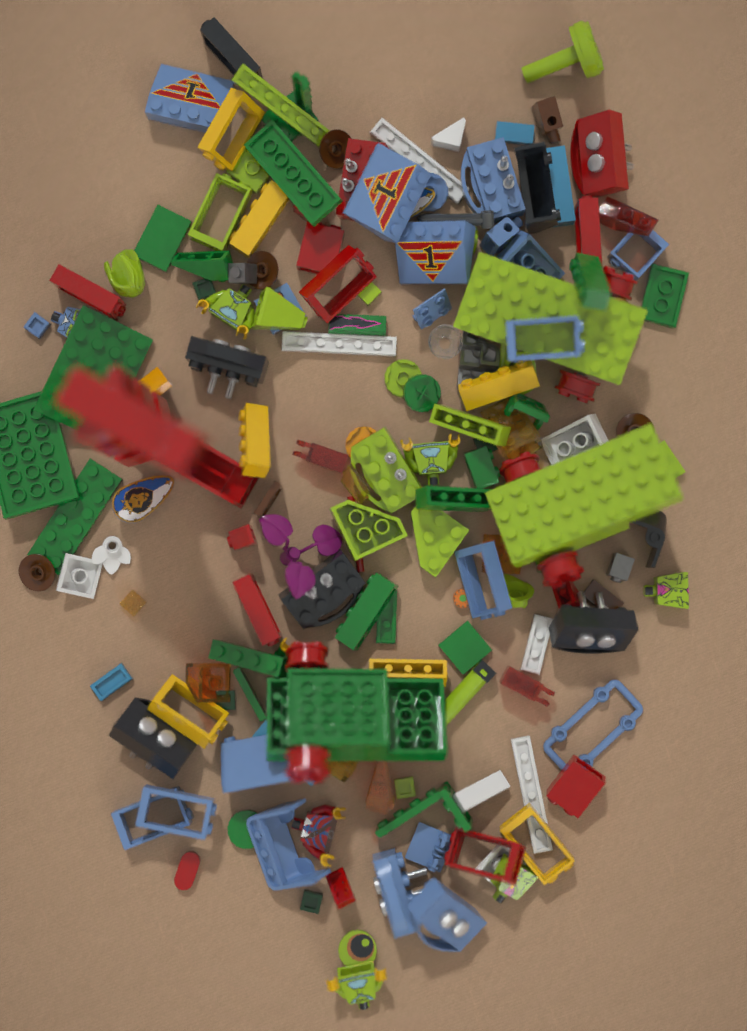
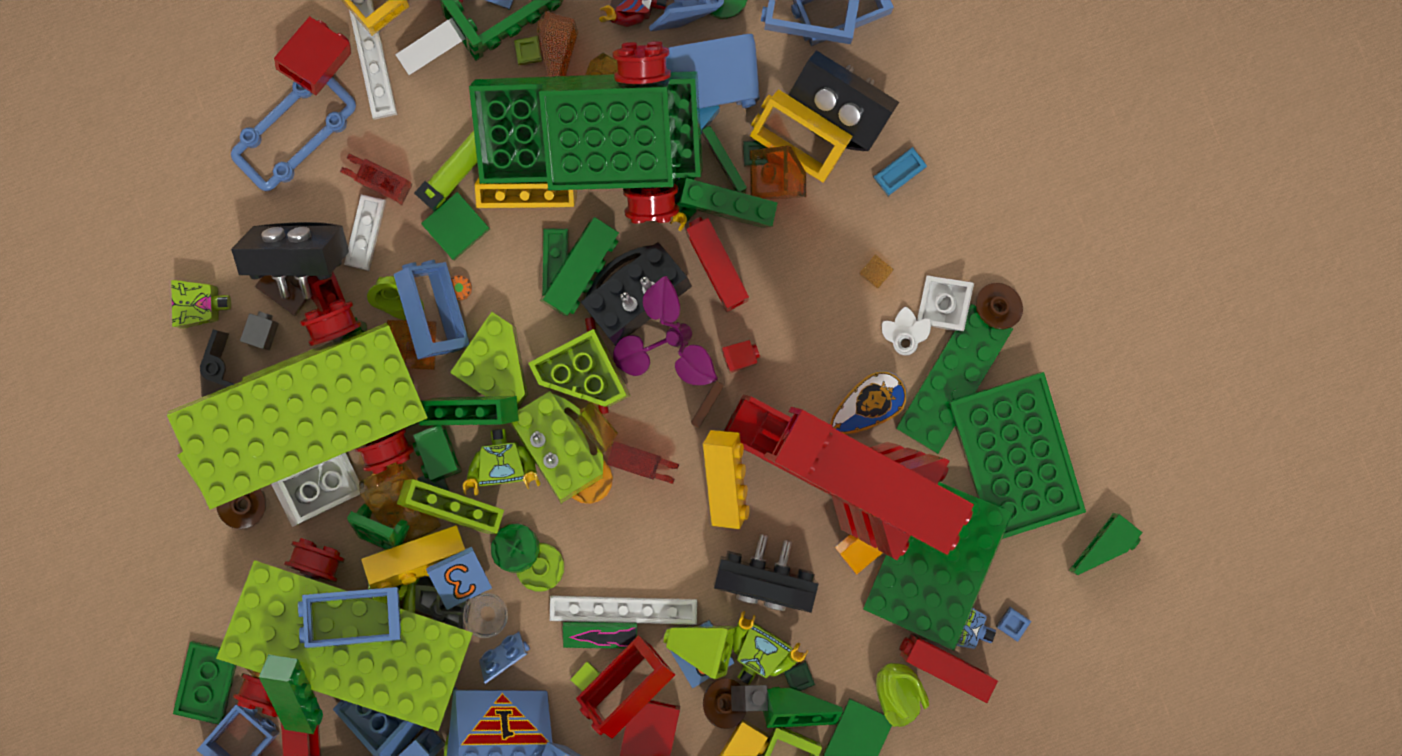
camera: 175 degrees left, 0 degrees up
none -> medium blue tile [426,547,492,610]

